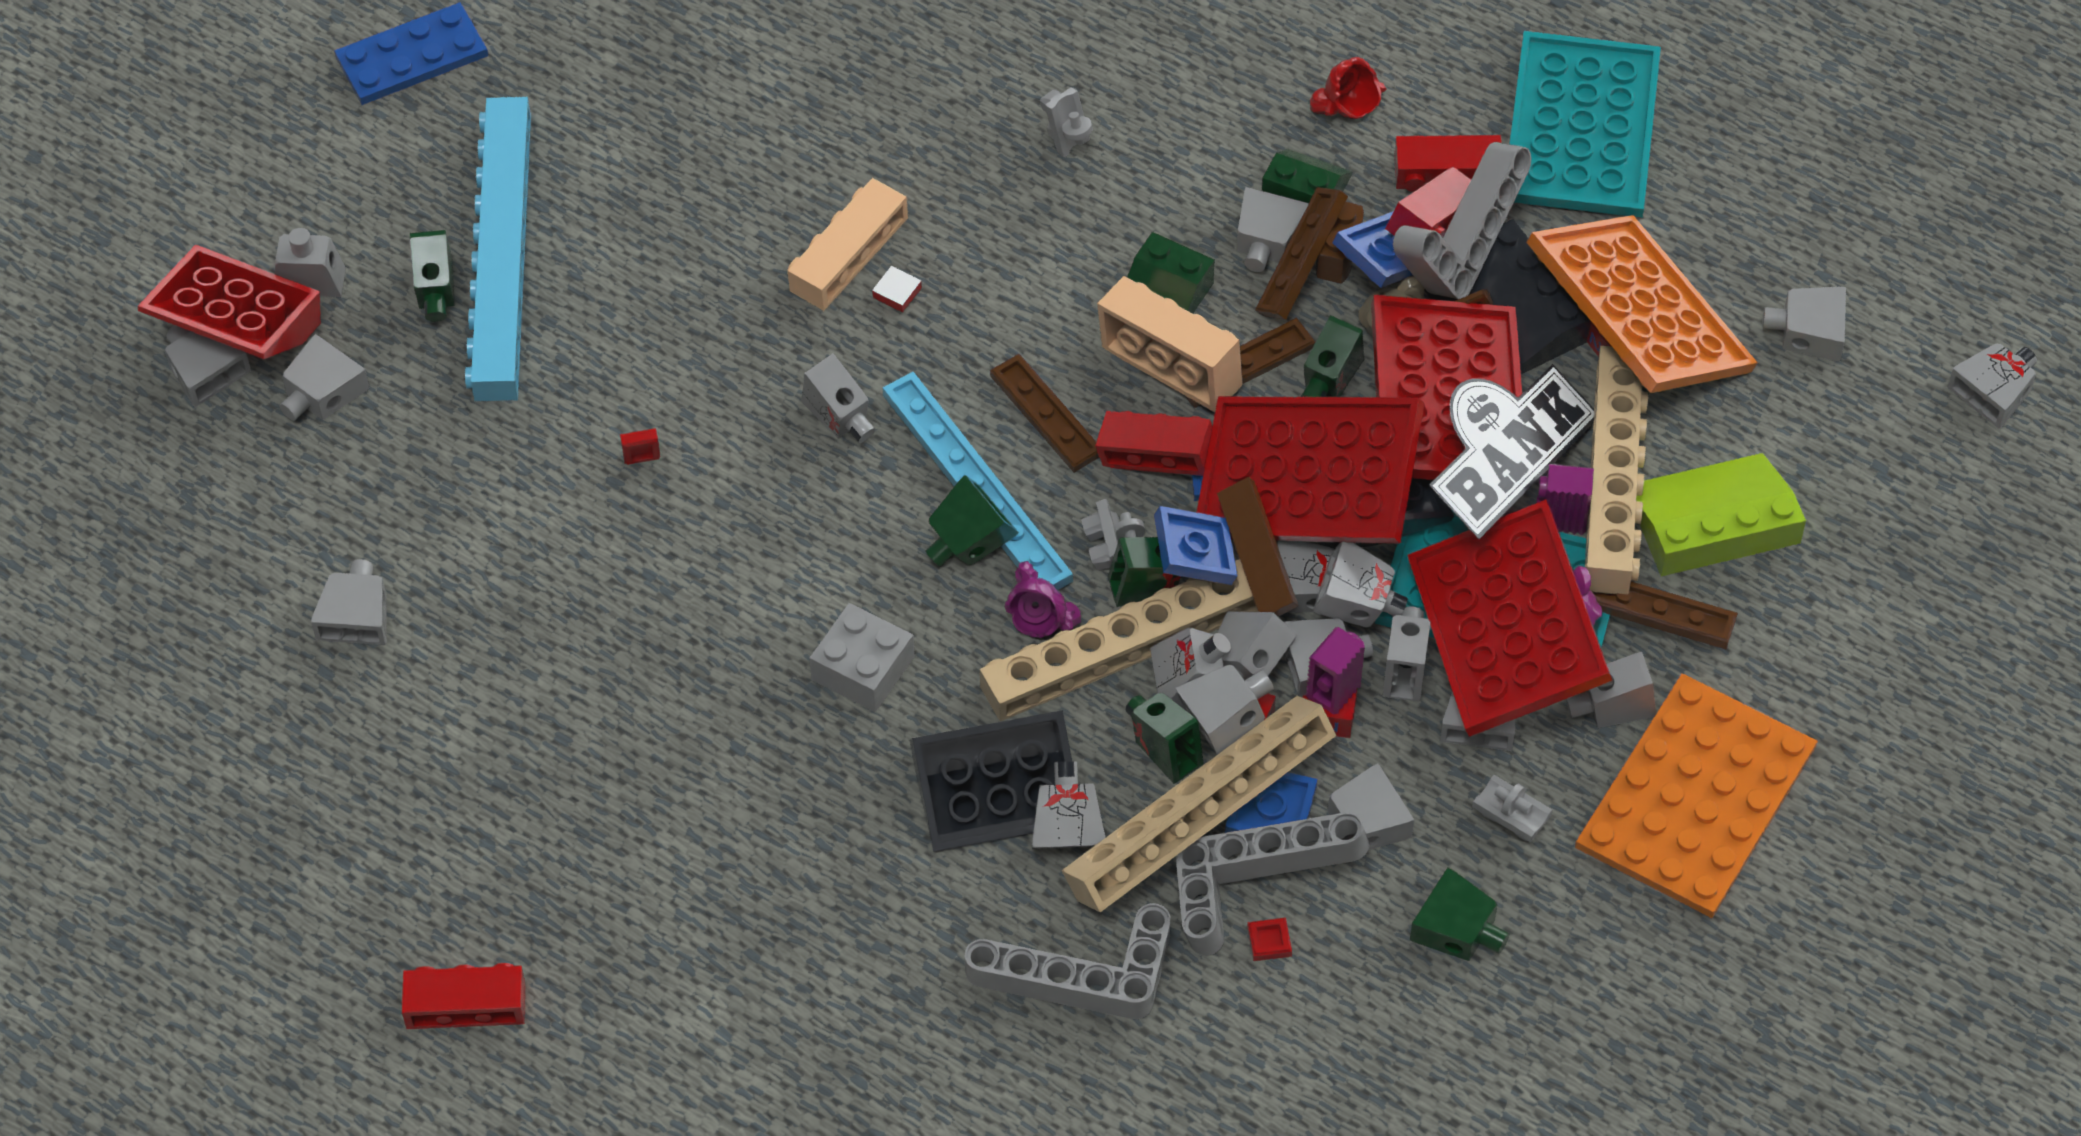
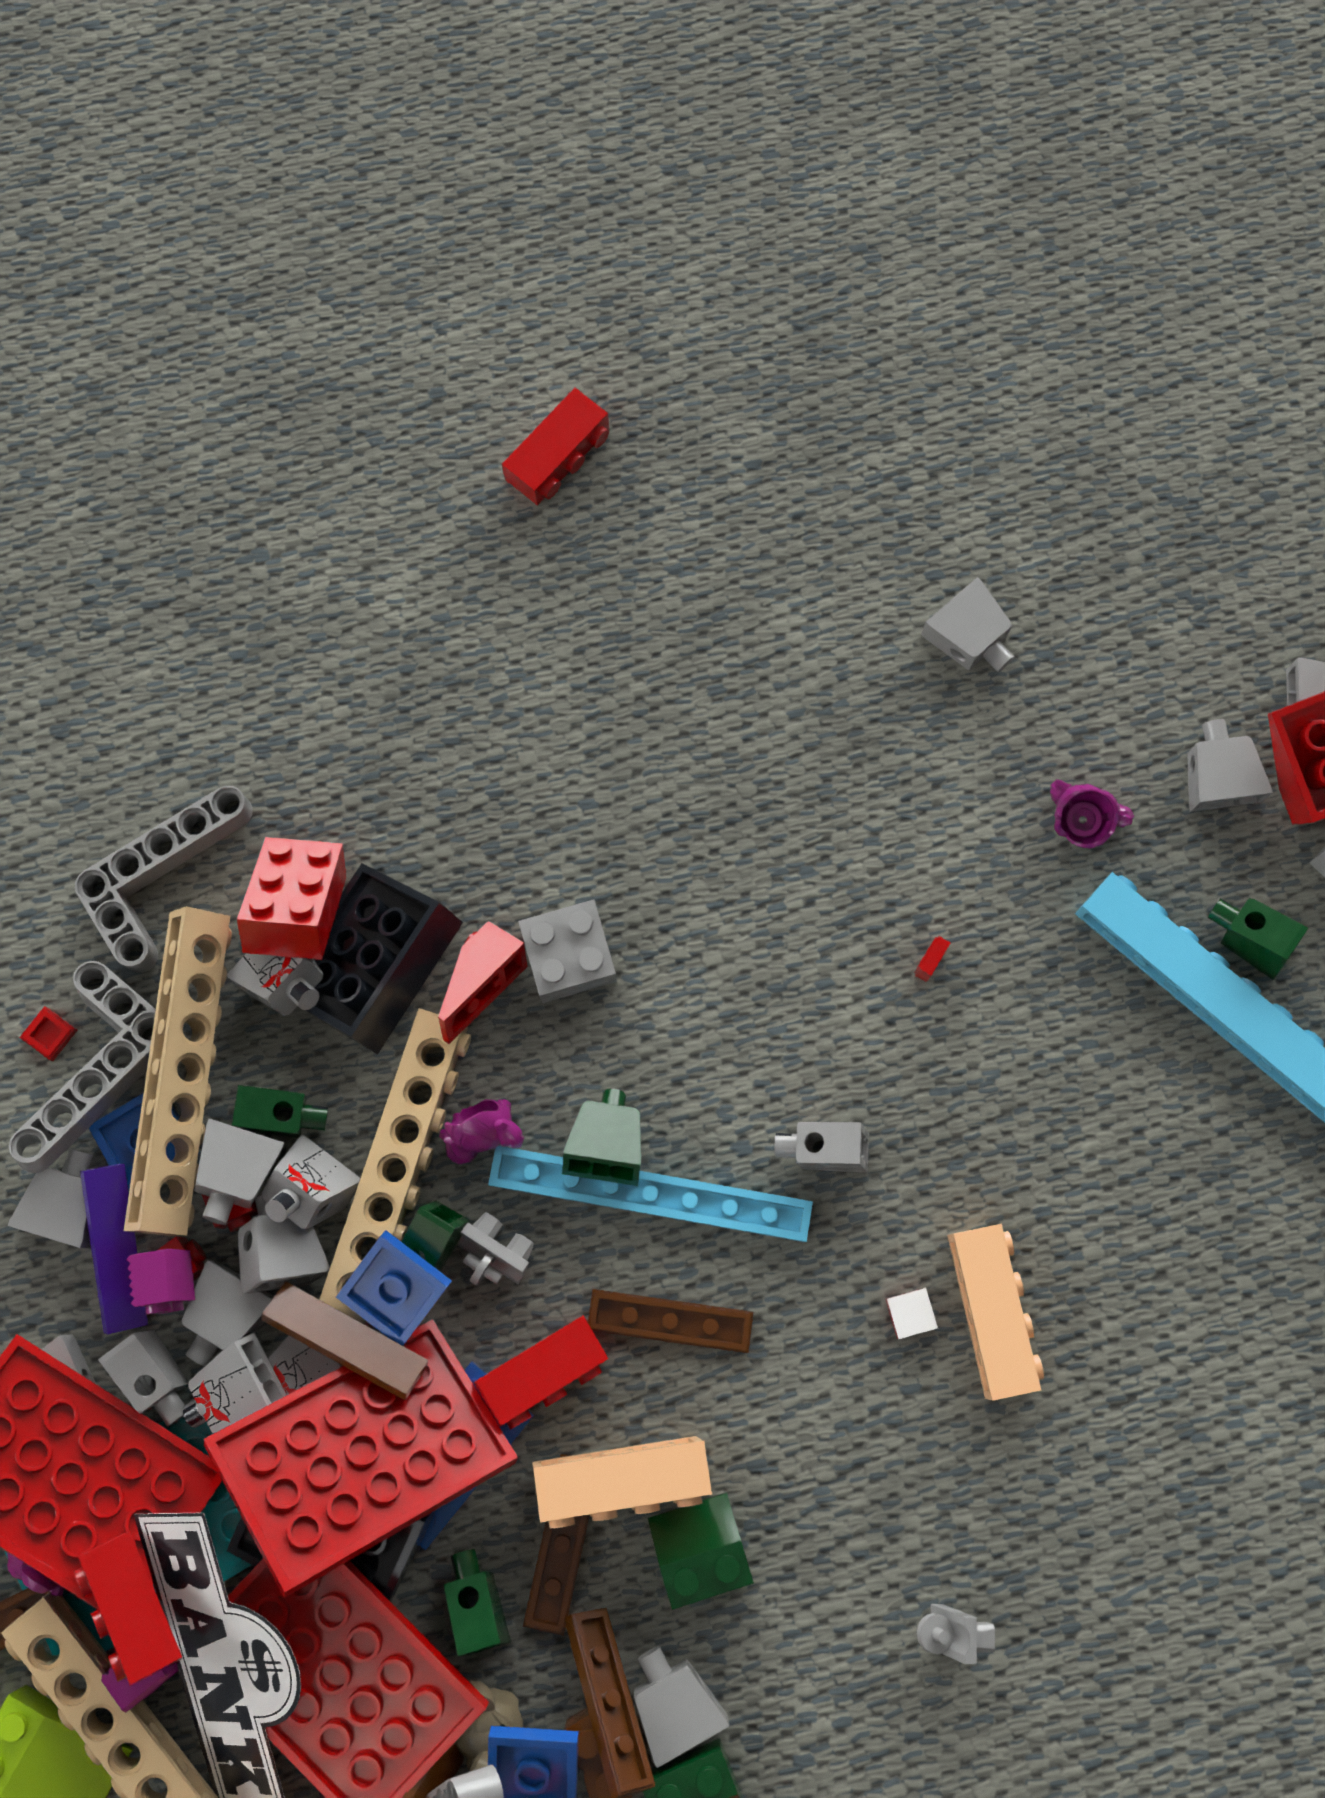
camera: 135 degrees right, 20 degrees up
none -> red brick [73,1530,182,1687]
none -> dark purple tile [80,1163,148,1335]
none -> brick [237,837,346,960]
none -> slope [438,921,528,1044]
none -> magenta hair [1050,779,1134,848]

